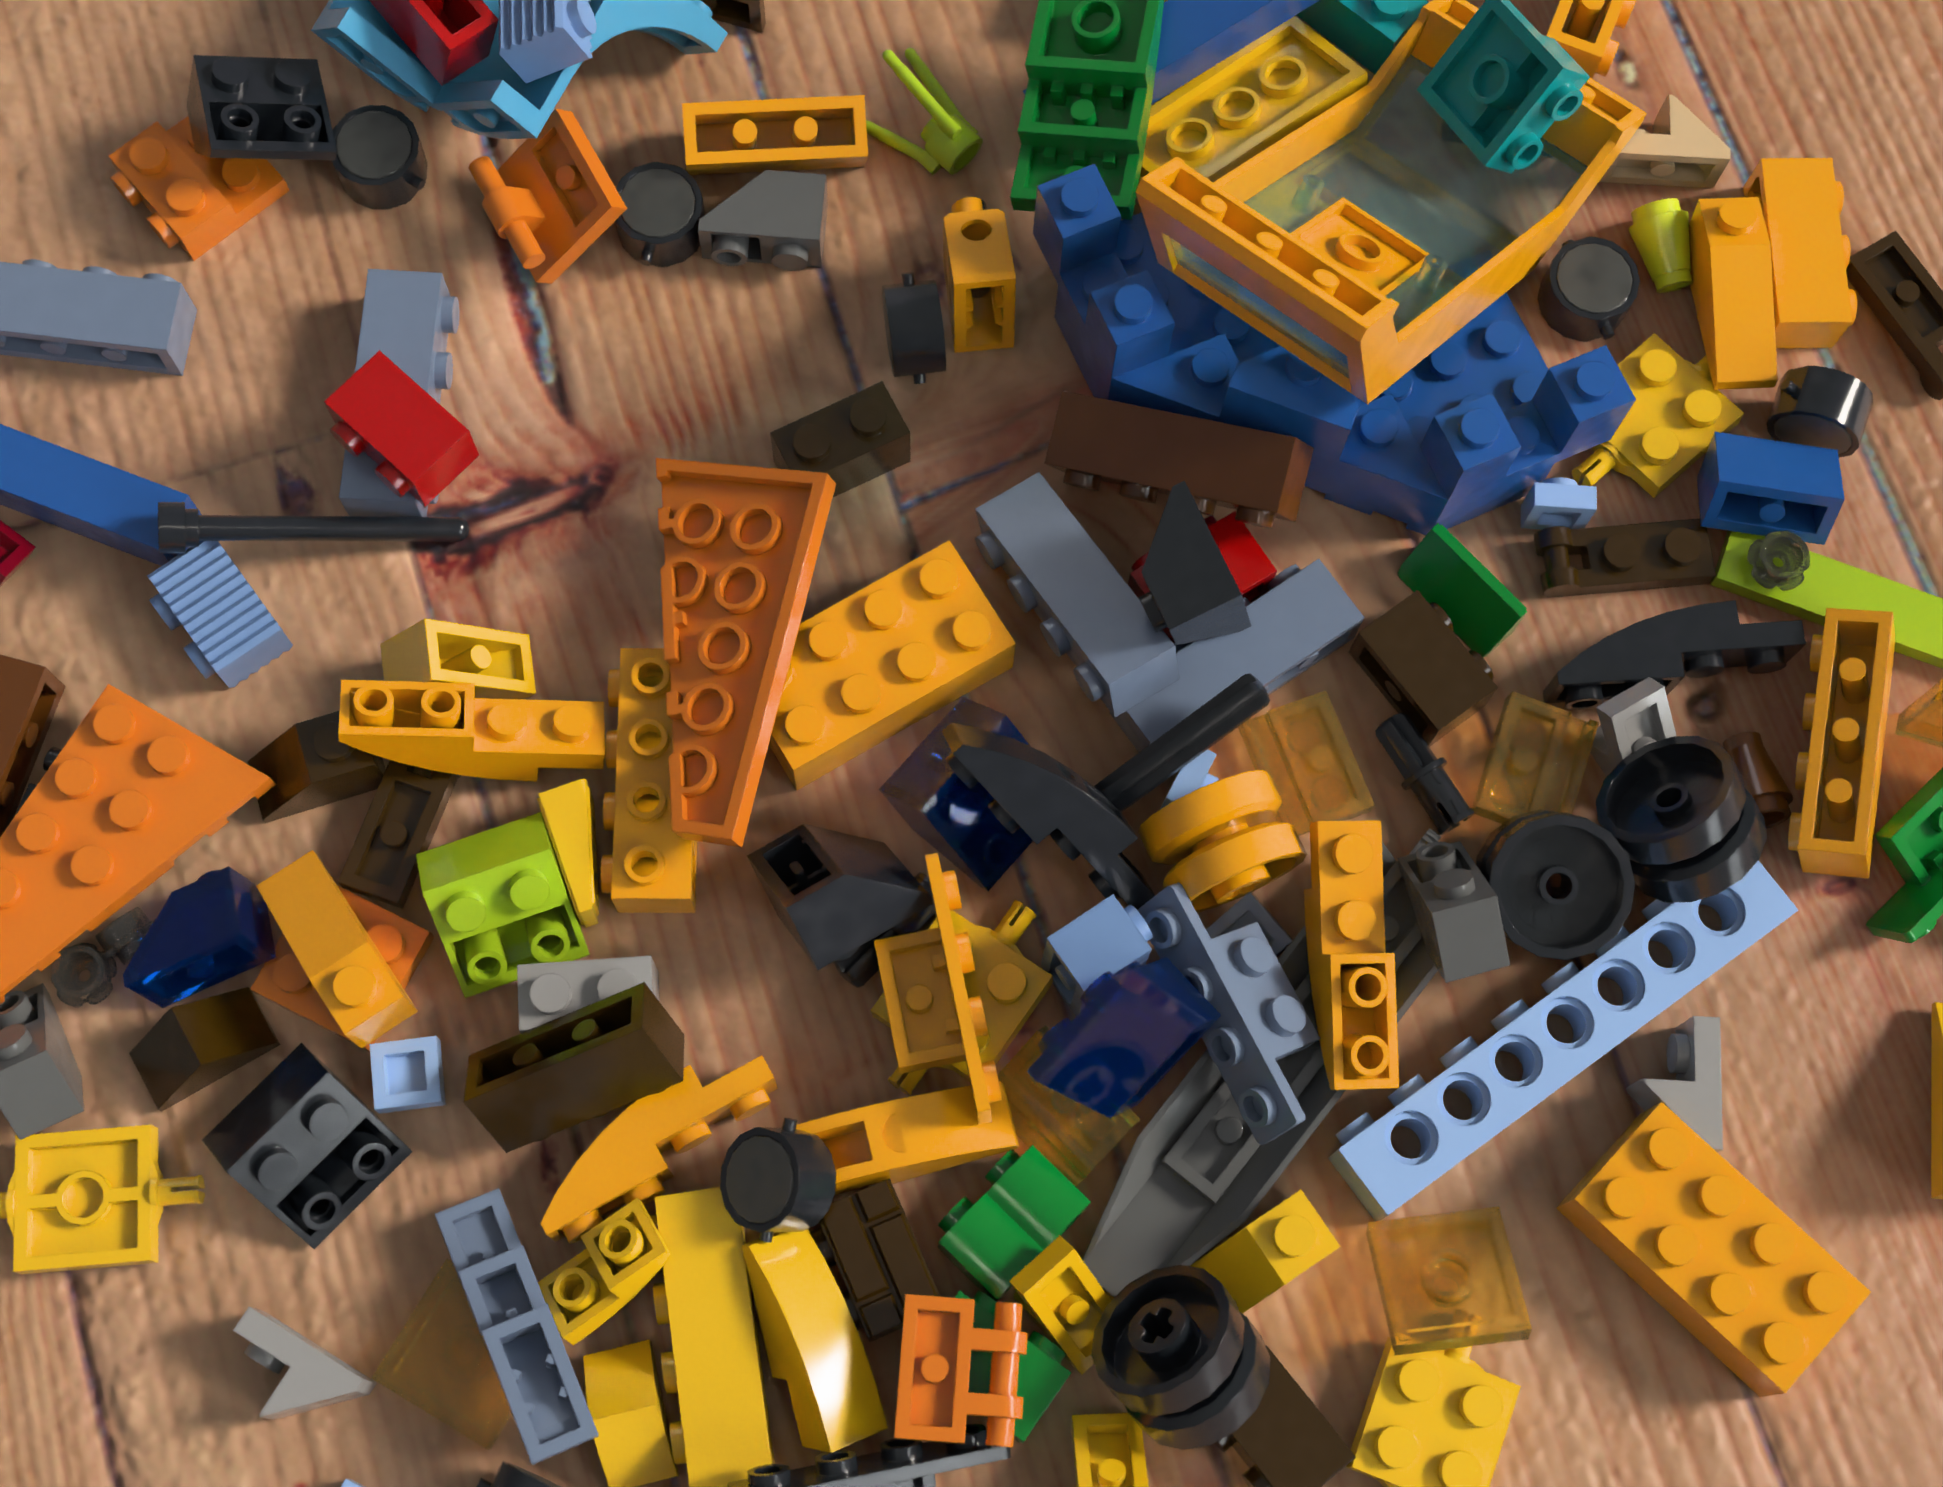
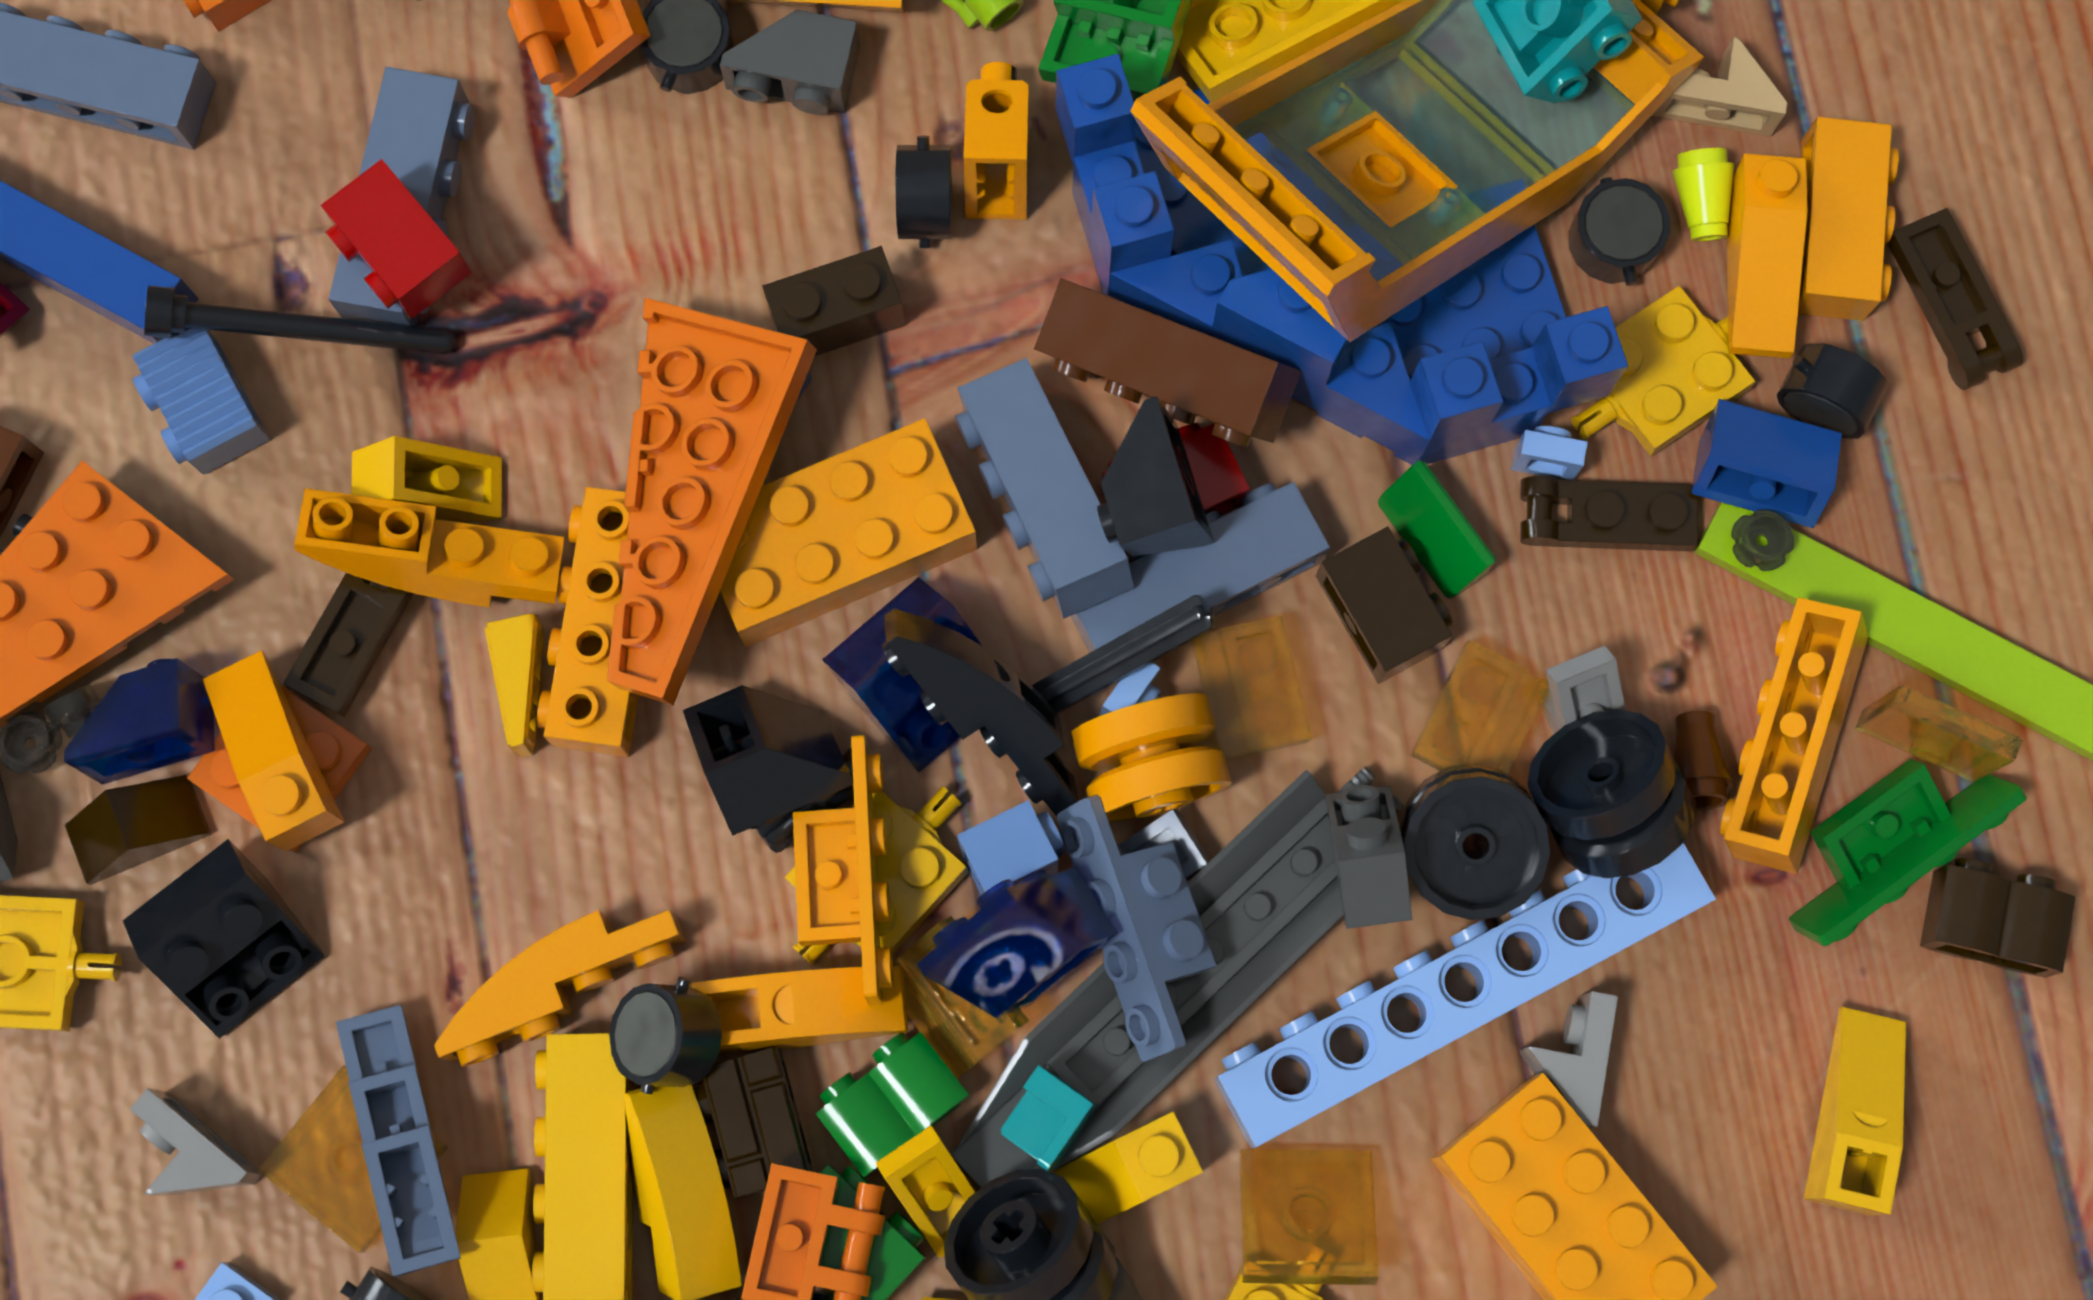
camera: 10 degrees right, 5 degrees up
dark brown slope [247,710,386,823] -> none
light blue plate [370,1036,446,1114] -> none
lime slope [416,812,590,998] -> none
dark brown brick [463,982,684,1153] -> none
light grey brick [517,956,660,1033] -> none
yellow slope [538,1198,671,1346] -> none
light orange slope [1304,820,1399,1090] -> none
black axle [1375,712,1475,836] -> none
black slope [1543,600,1806,710] -> none
none -> teal panel [1001,1065,1098,1171]

